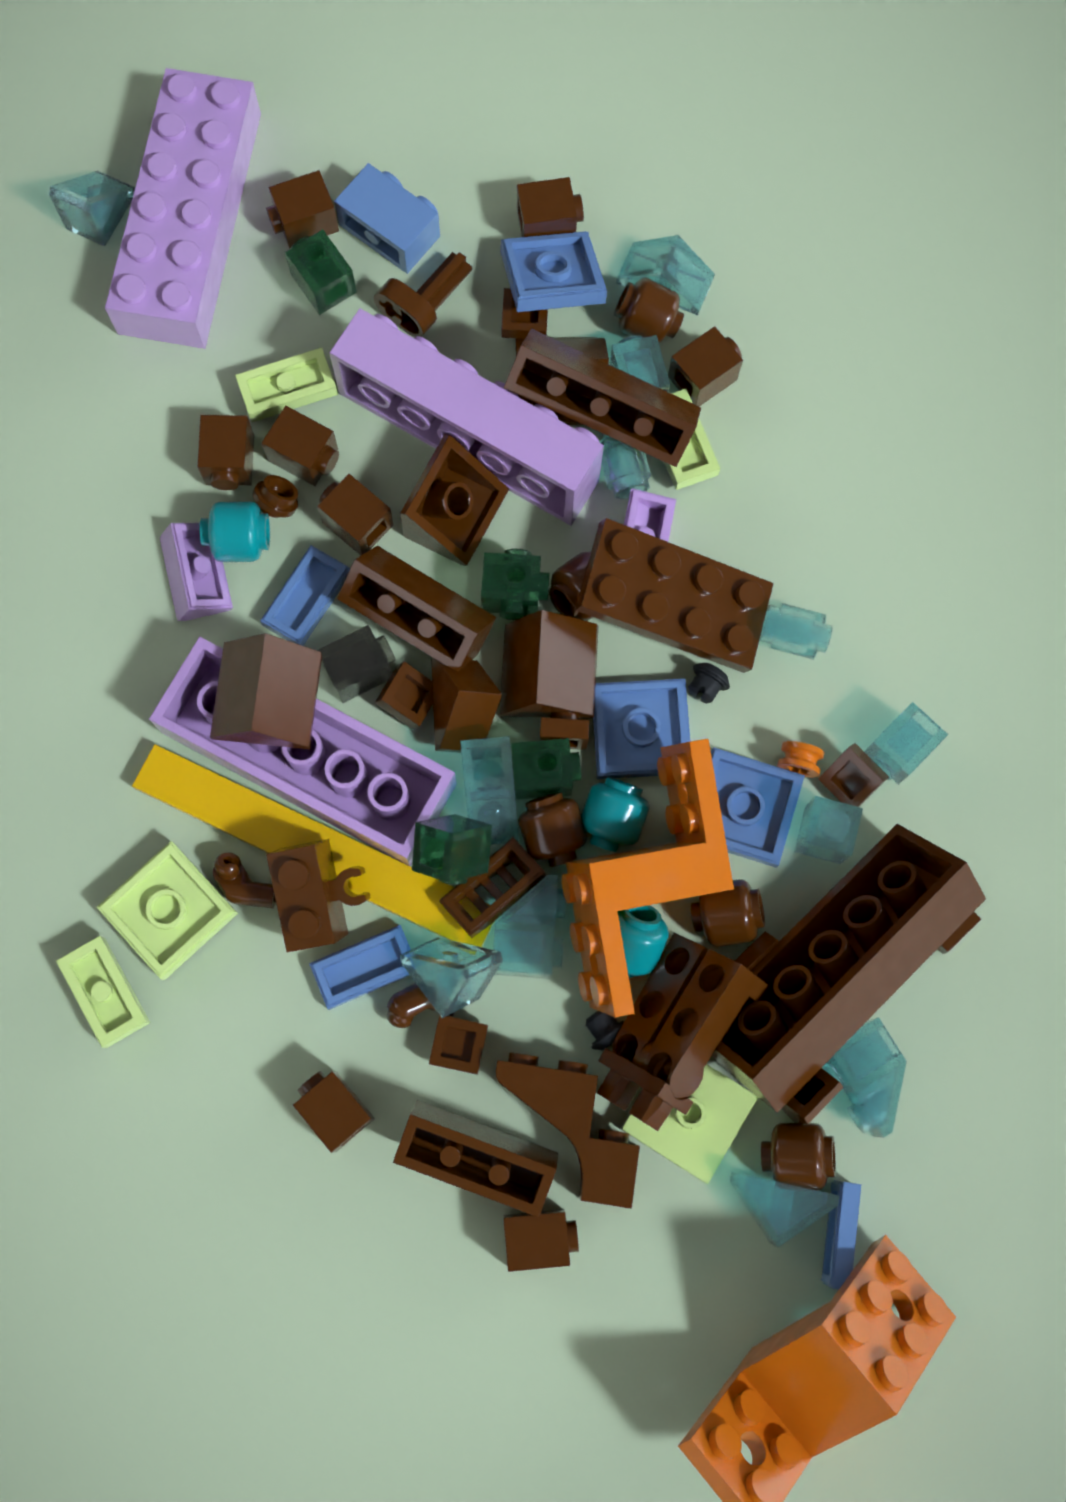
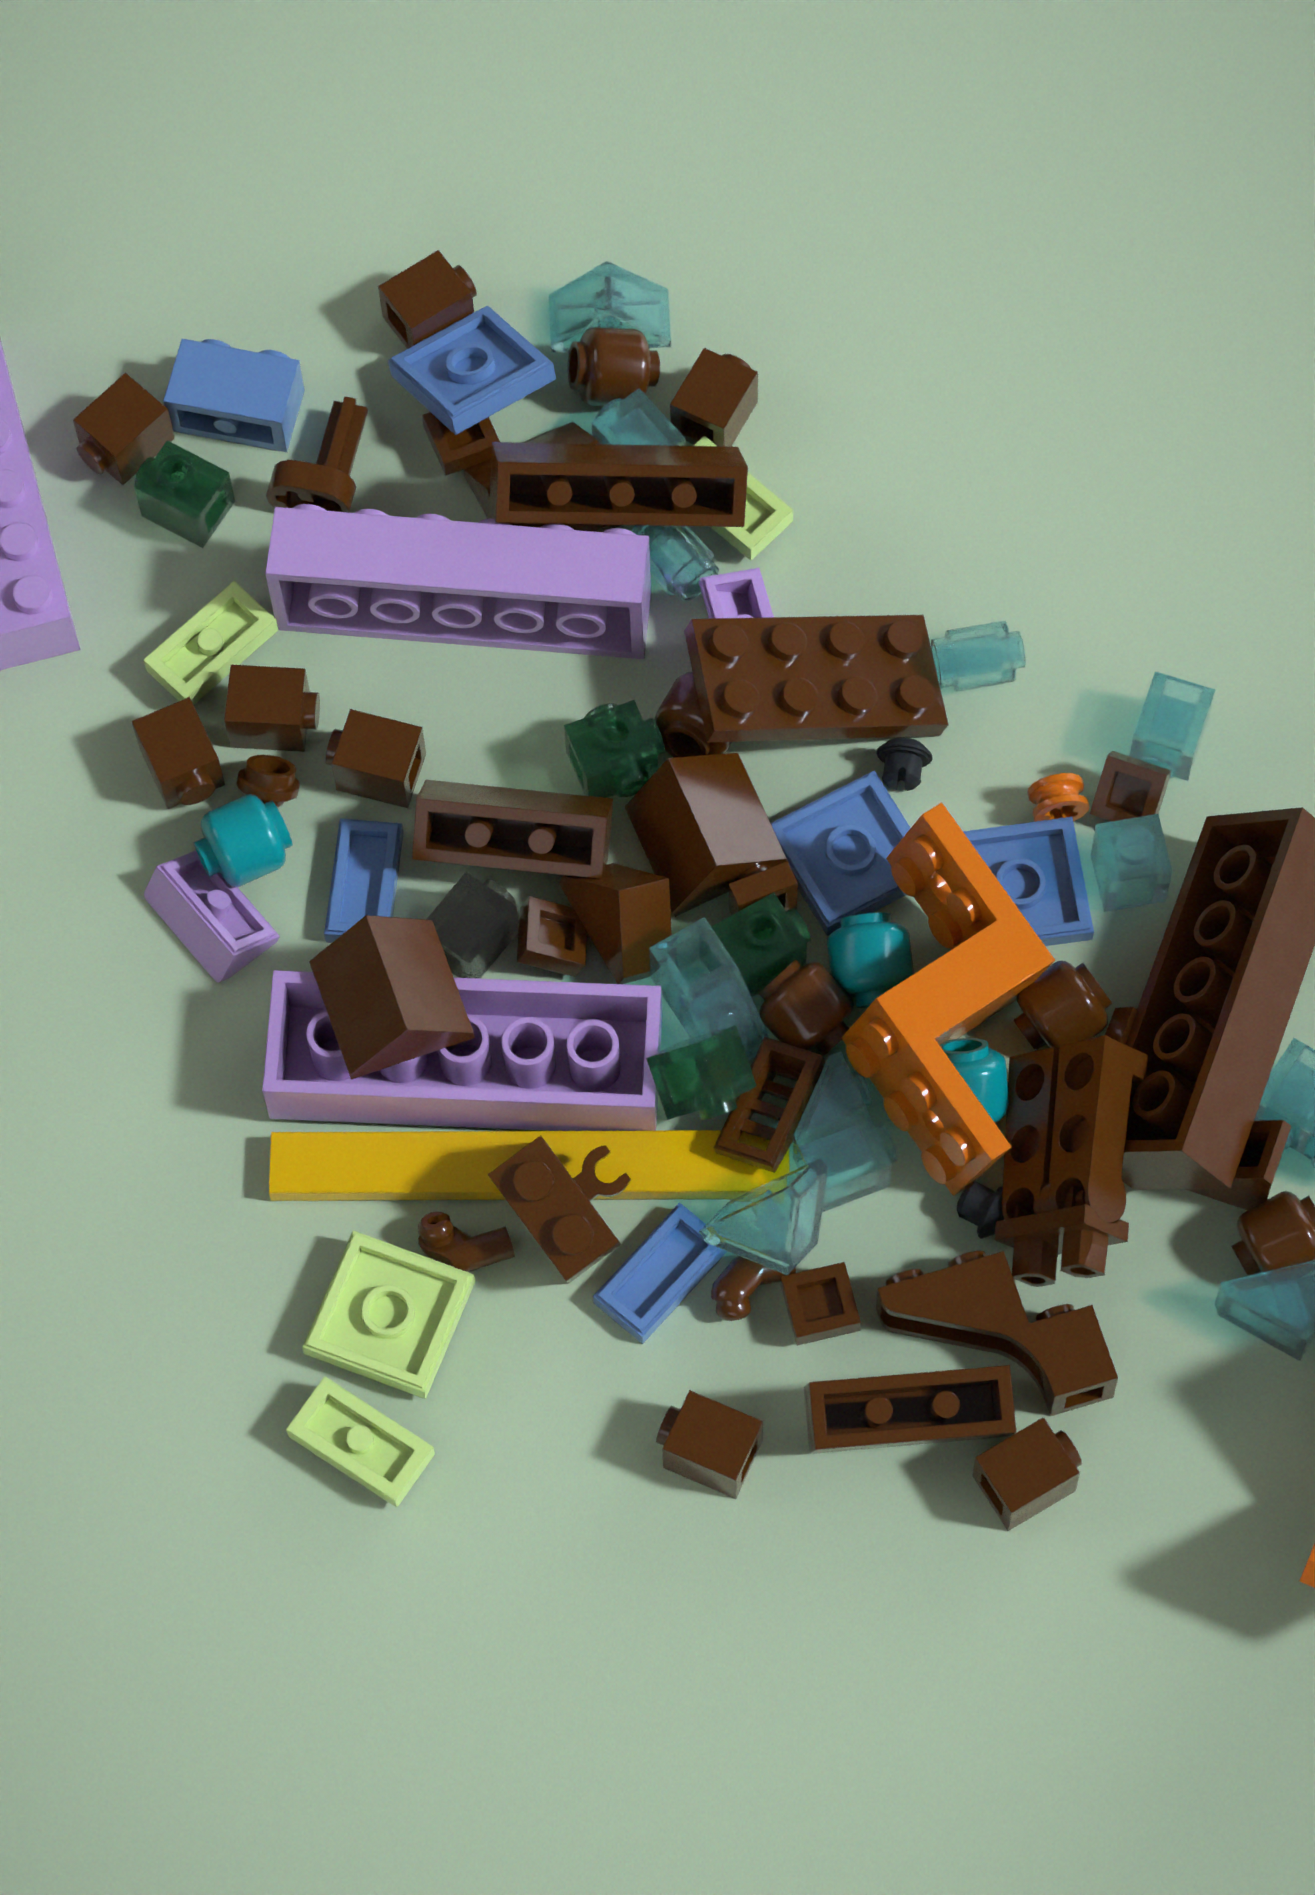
camera: 20 degrees left, 10 degrees down
reddish brown slope [400,434,509,566] -> none
yellowish green plate [621,1064,758,1184] -> none

